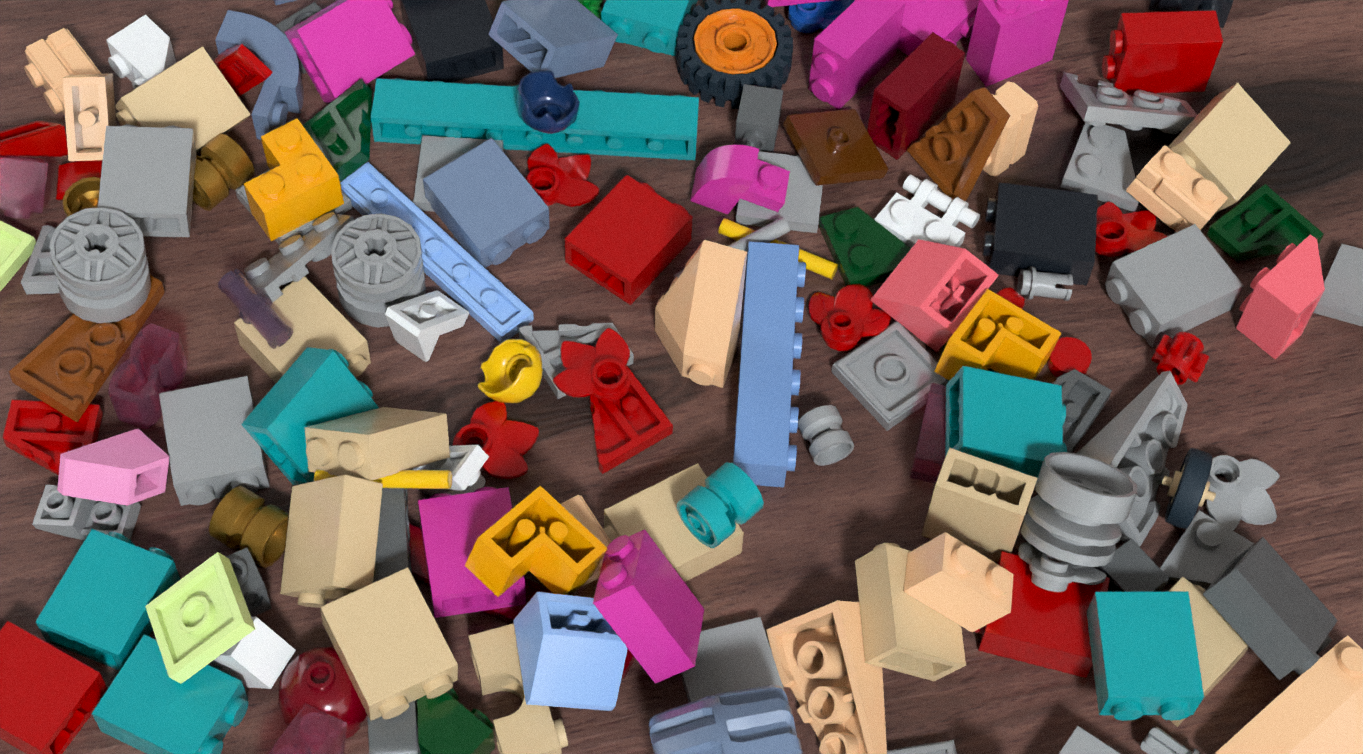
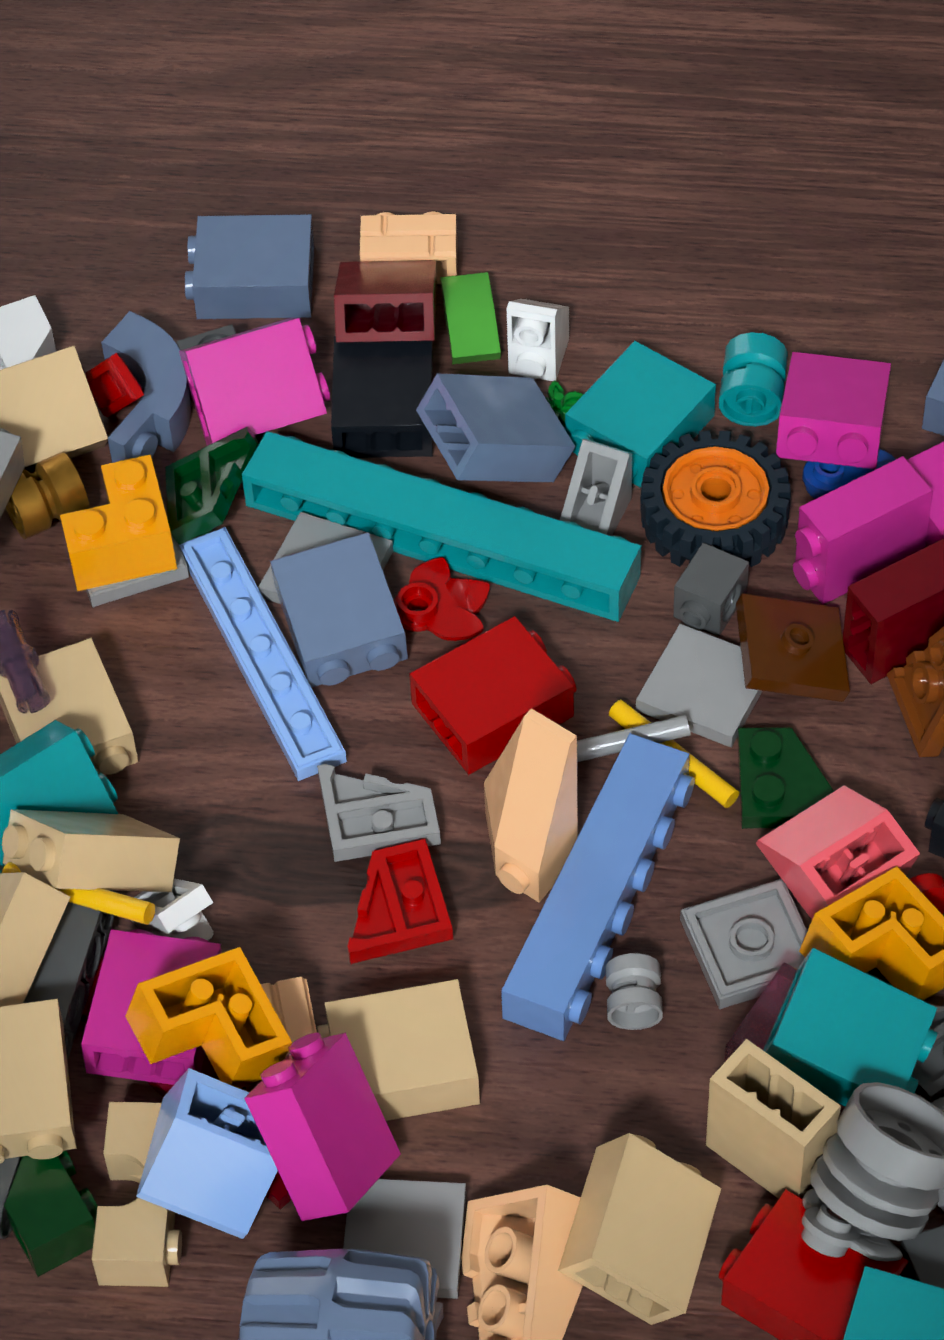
camera: 25 degrees right, 5 degrees down
light grey wing [236,212,354,303] -> none
light grey wheel [331,213,426,328] -> none
white slope [385,290,469,362] -> none
red plate [453,401,539,479] -> none
yellow hair [478,339,543,403] -> none
dark blue hair [516,71,580,134] -> none
red plate [553,328,631,401] -> none
teal wheel [676,462,764,548] -> none
dark pink brick [690,145,790,215] -> none
red plate [808,284,891,351] -> none
white plate [874,174,980,248] -> none
light nougat brick [903,532,1014,632] -> none
none -> light grey slope [560,439,632,536]

